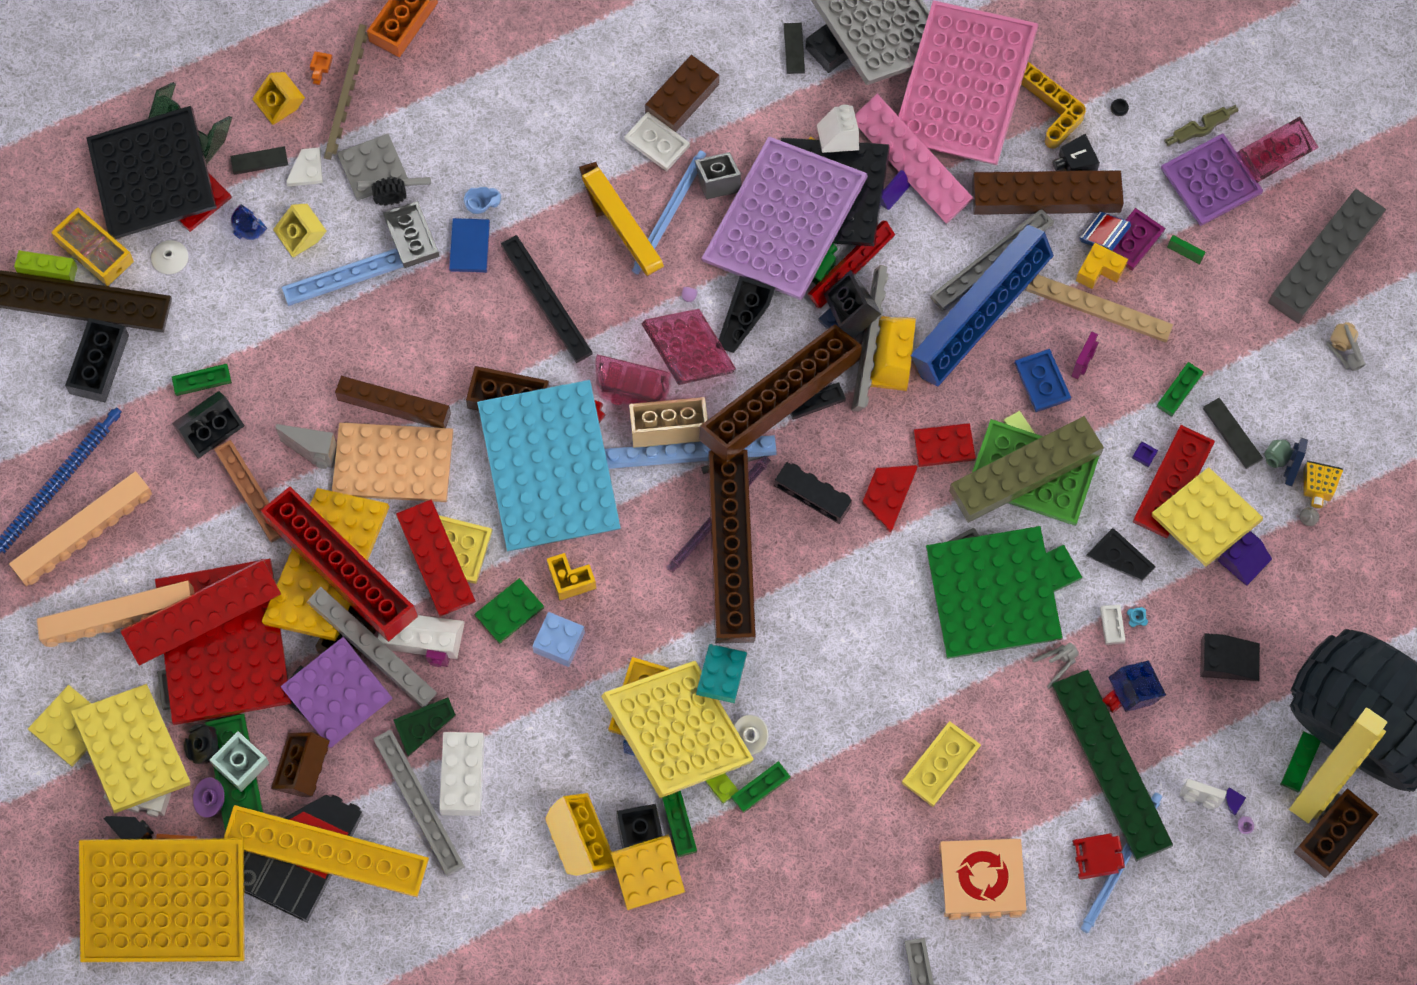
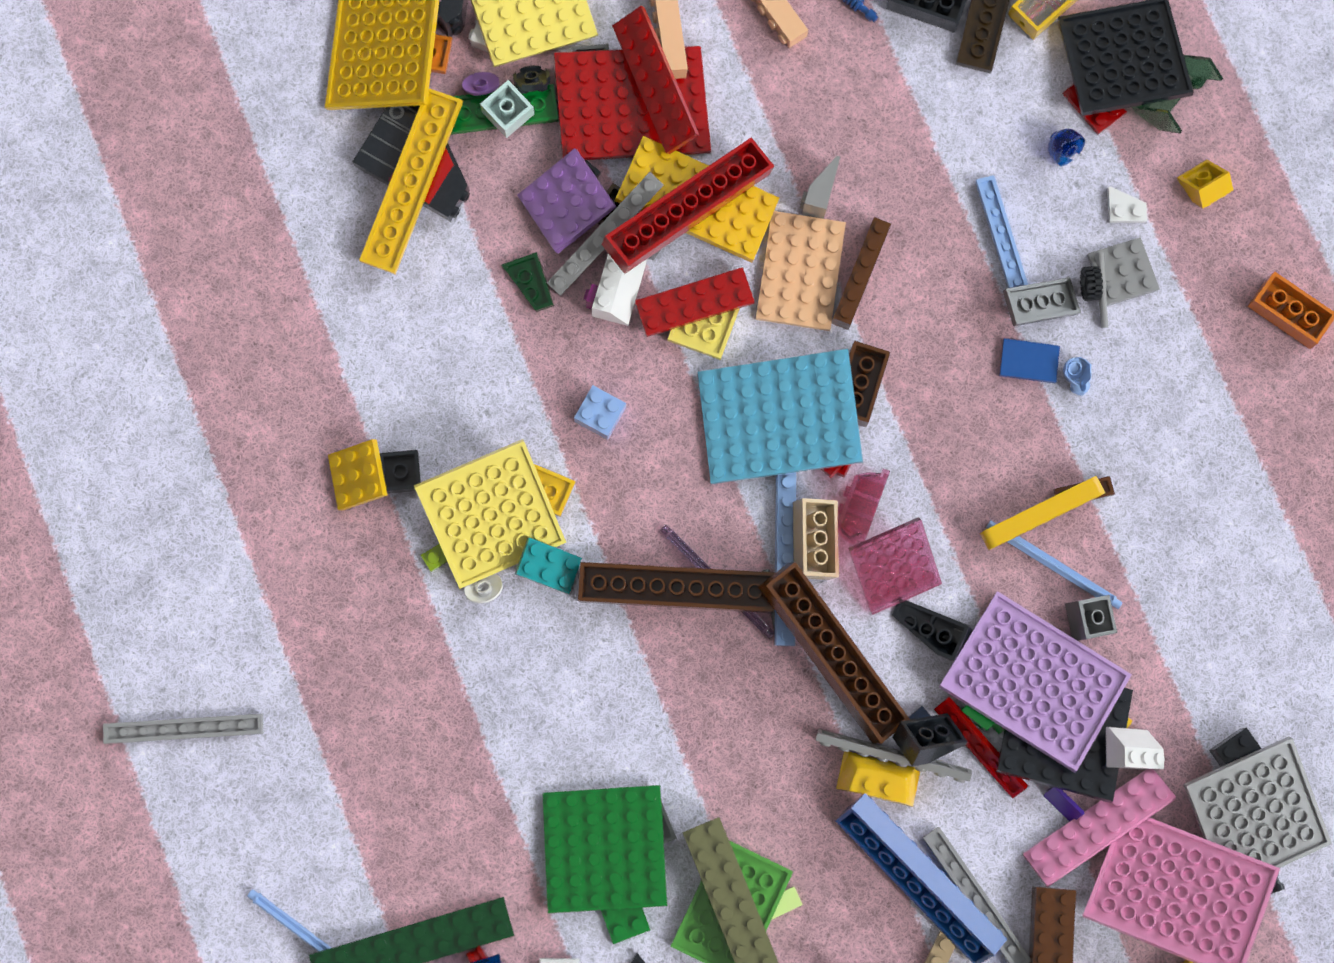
camera: 90 degrees right, 10 degrees up
white dish [151,240,188,274] -> none
green plate [171,364,232,396] -> none
black slope [172,391,245,459] -> none
nougat plate [214,440,281,543] -> none
pearl dark grey tile [230,146,288,175] -> none
reddish brown slope [271,732,330,797] -> none
light yellow slope [273,204,327,257] -> none
orange plate [310,51,333,85] -> none
dark tan plate [324,24,368,160] -> none
light grey plate [373,730,465,877] -> none
white brick [439,732,485,816] -> none
green plate [474,578,544,644] -> none
black plate [501,235,593,363] -> none
yellow windscreen [545,793,615,876] -> none
yellow brick [546,553,596,601] -> none
white plate [624,112,690,171] -> none
reddish brown brick [645,54,720,132] -> none
green plate [662,790,697,857] -> none
lavender hinge [682,287,698,302] -> none
green plate [731,761,791,813] -> none
black brick [774,462,852,524] -> none
pearl dark grey tile [784,23,805,74] -> none
black plate [790,382,846,420] -> none
red wing [862,465,918,533] -> none
light yellow plate [902,721,981,807] -> none
red plate [913,423,976,467] -> none
light nougat panel [939,839,1027,920] -> none
blue plate [1014,349,1071,412] -> none
light grey plant [1032,643,1079,689] -> none
red plate [1072,833,1125,880] -> none

